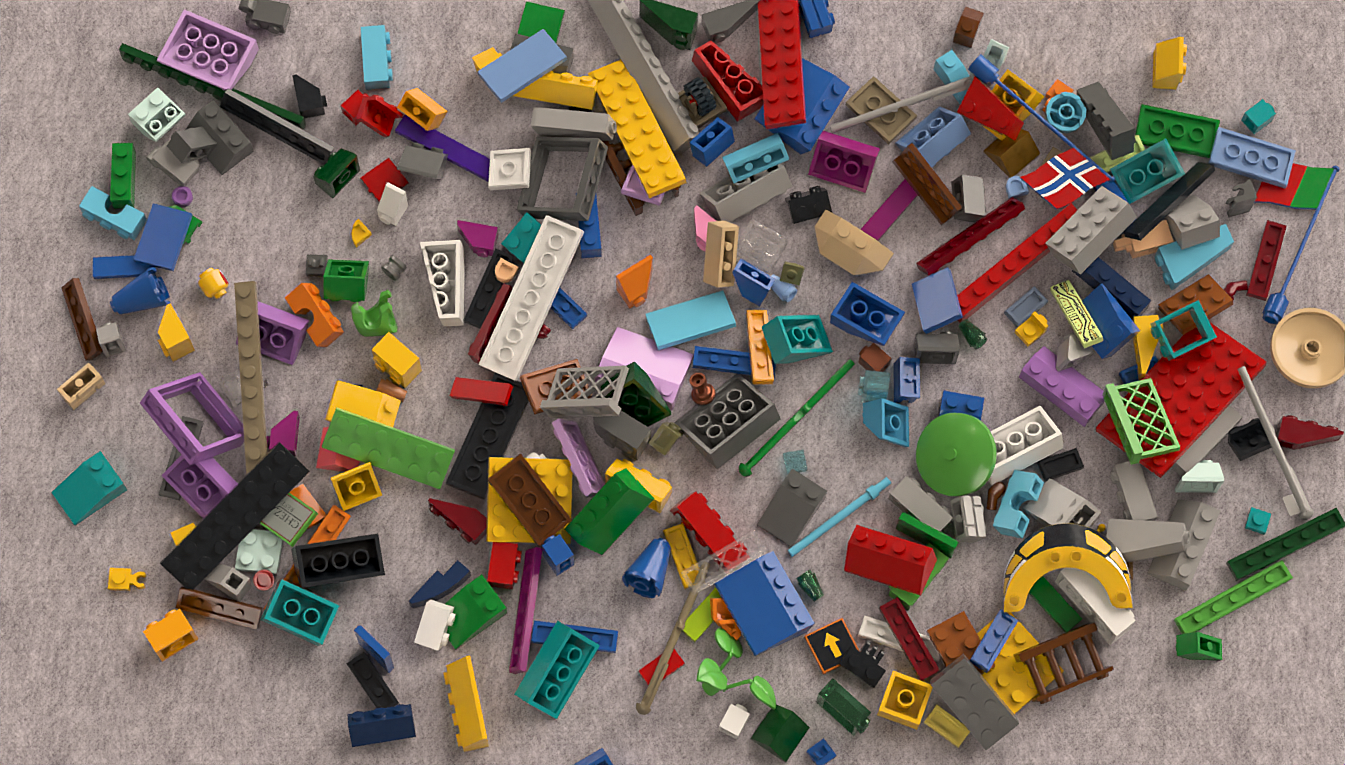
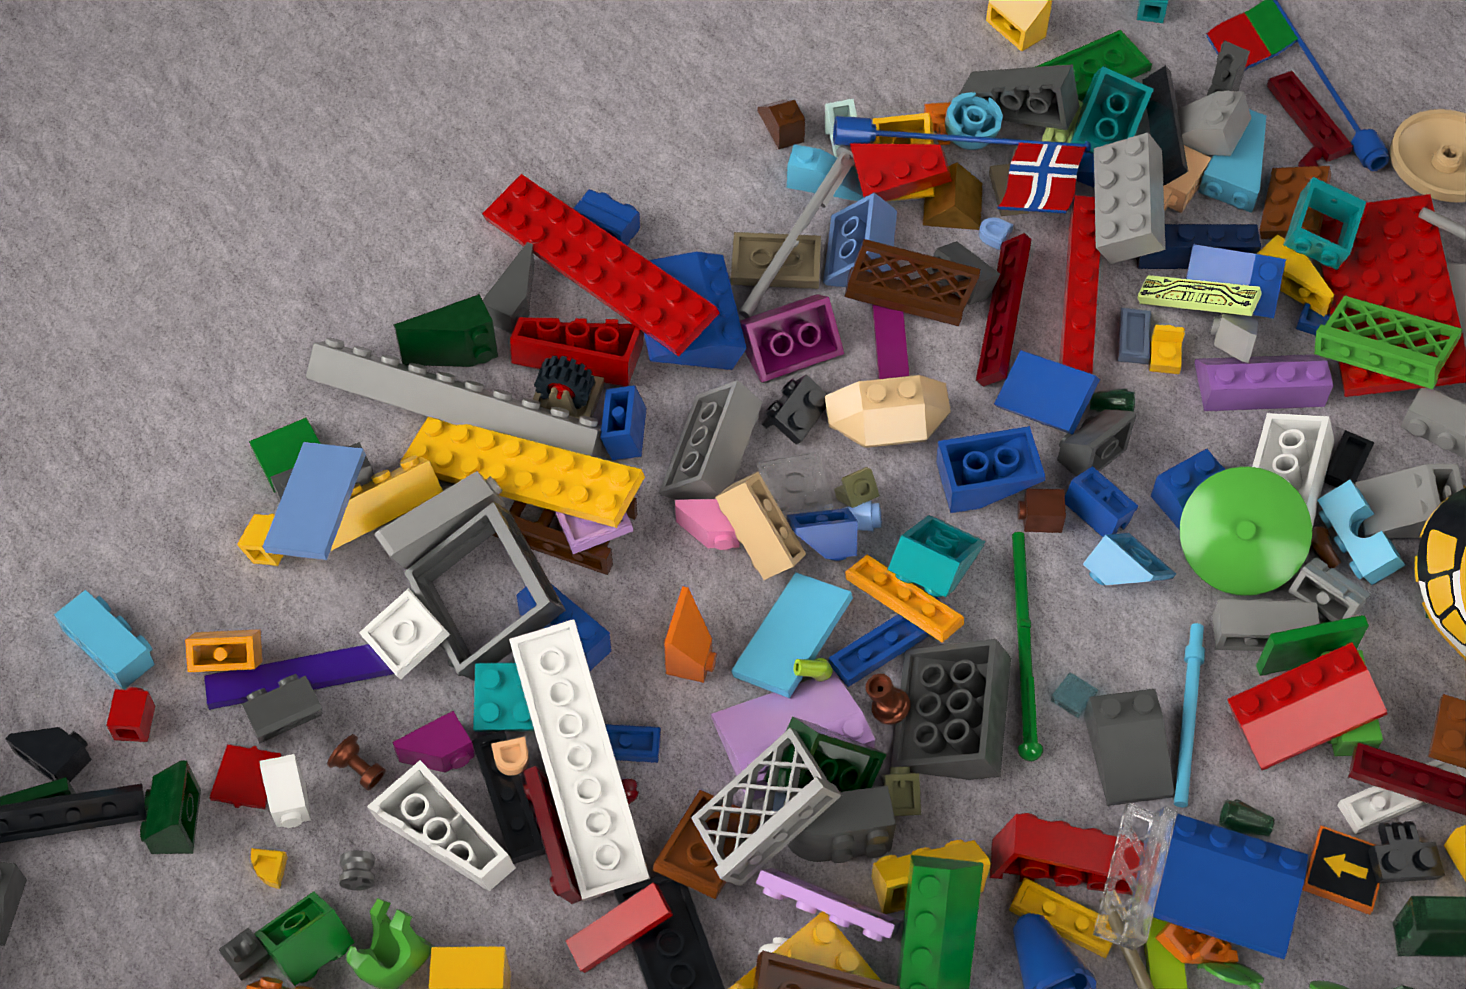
camera: 40 degrees left, 15 degrees down
red bracket [356,95,404,137] -> none
medium azure brick [722,133,789,183] -> none
clear light blue brick [857,370,890,403] -> none
medium blue tile [1208,127,1296,188] -> none
none -> copper piece [327,734,386,791]
none -> lime arm [794,658,833,682]

